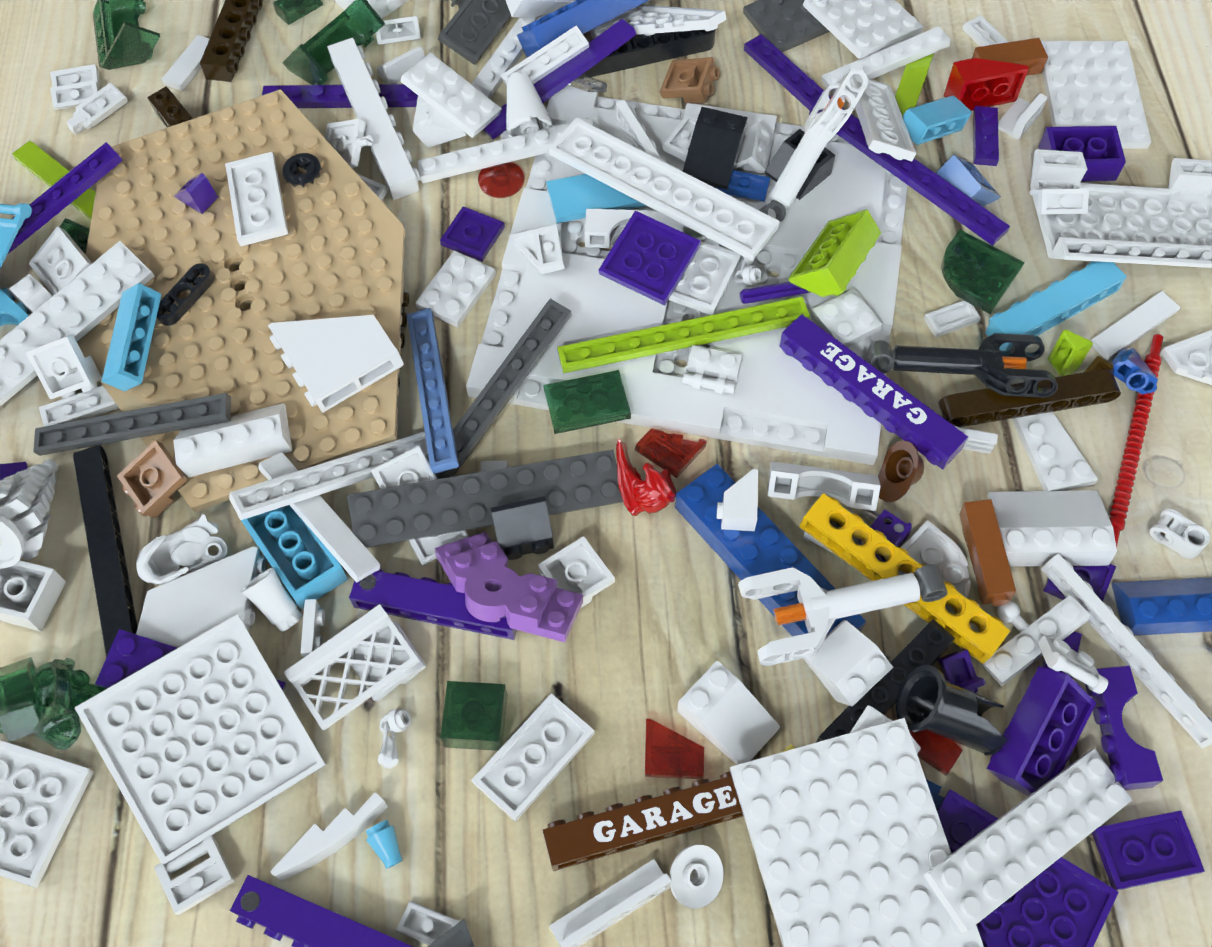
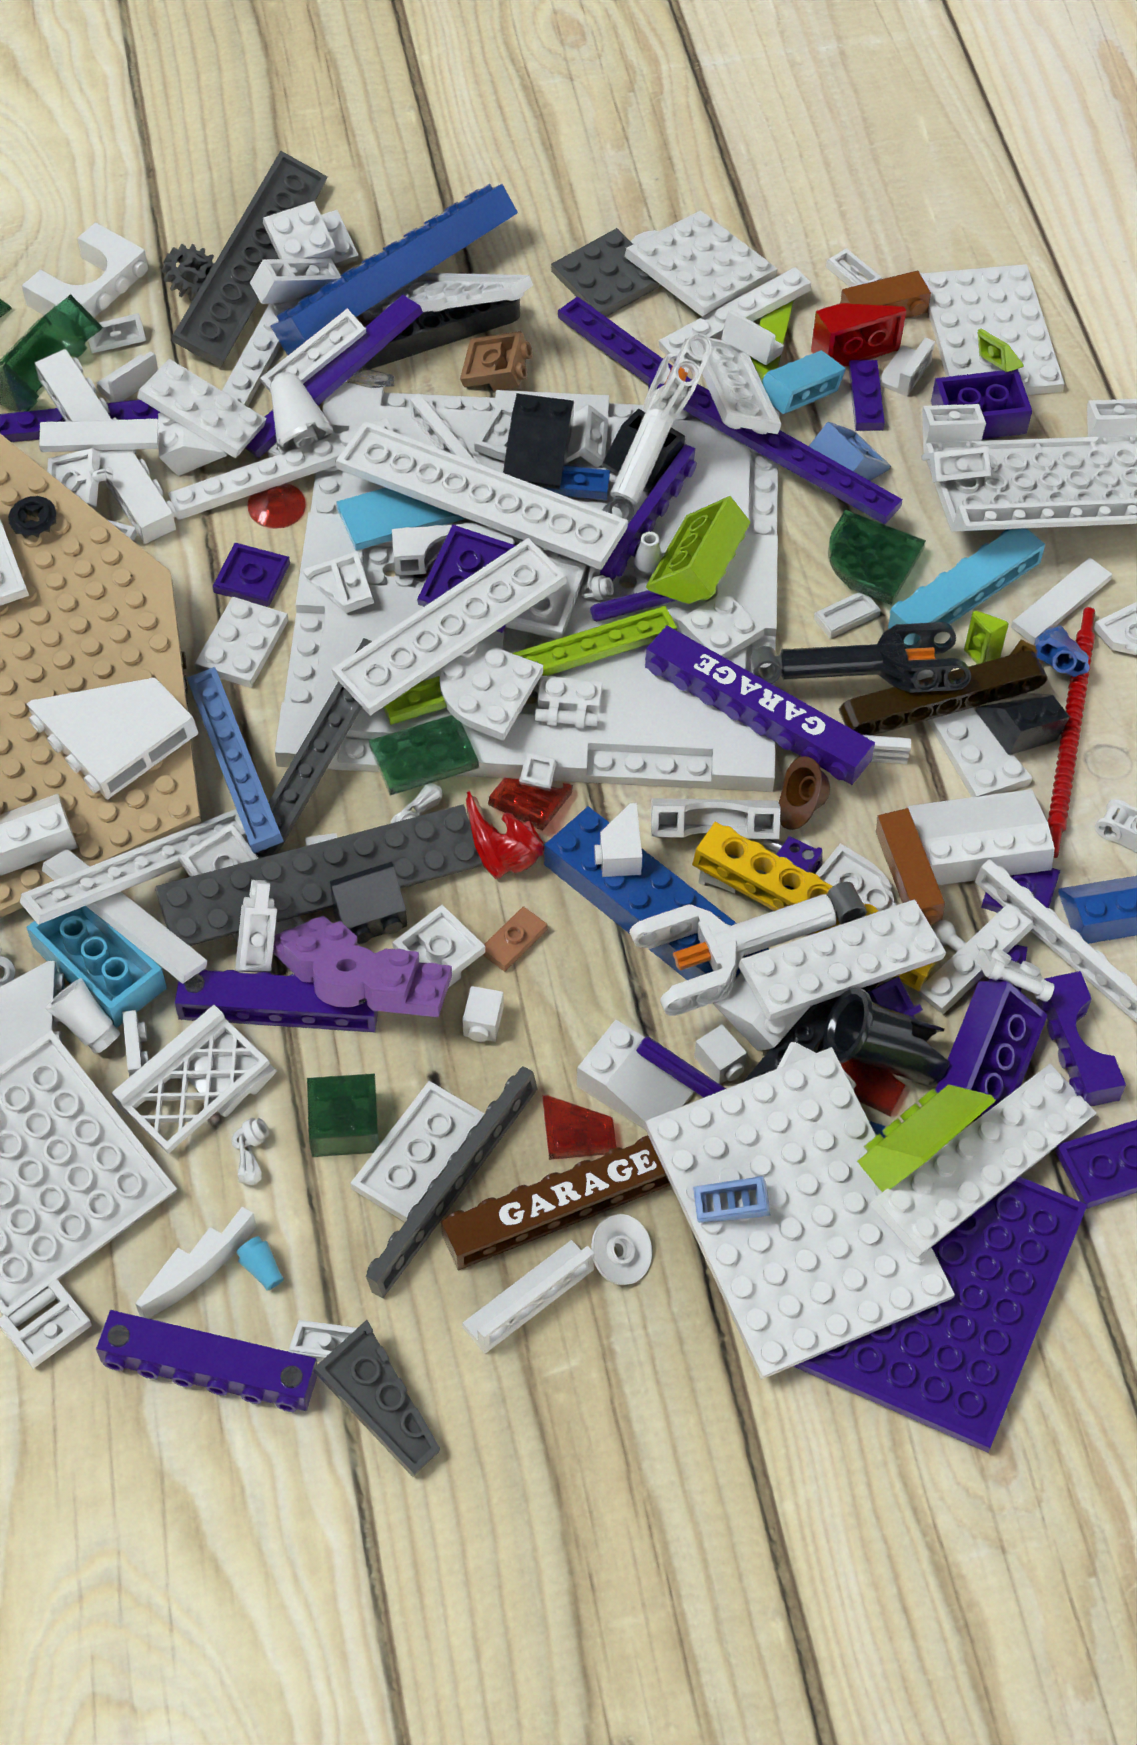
camera: 10 degrees left, 5 degrees down
none -> white tile [39,419,159,452]
none -> white hinge [235,880,277,973]
none -> white plate [332,538,567,716]
none -> dark grey plate [366,1066,538,1298]
none -> white piece [391,783,443,823]
none -> white plate [440,642,543,741]
none -> white brick [463,986,504,1042]
none -> nougat plate [483,906,548,972]
none -> white tile [519,752,557,791]
none -> dark purple plate [600,444,697,582]
none -> white cone [634,532,663,575]
none -> dark purple axle [636,1036,726,1098]
none -> medium blue slope [693,1176,771,1223]
none -> white brick [694,1024,747,1084]
none -> white panel [721,311,784,365]
none -> white plate [738,899,946,1021]
none -> lime slope [857,1084,996,1192]
none -> black slope [975,693,1070,755]
none -> lime slope [977,328,1024,372]

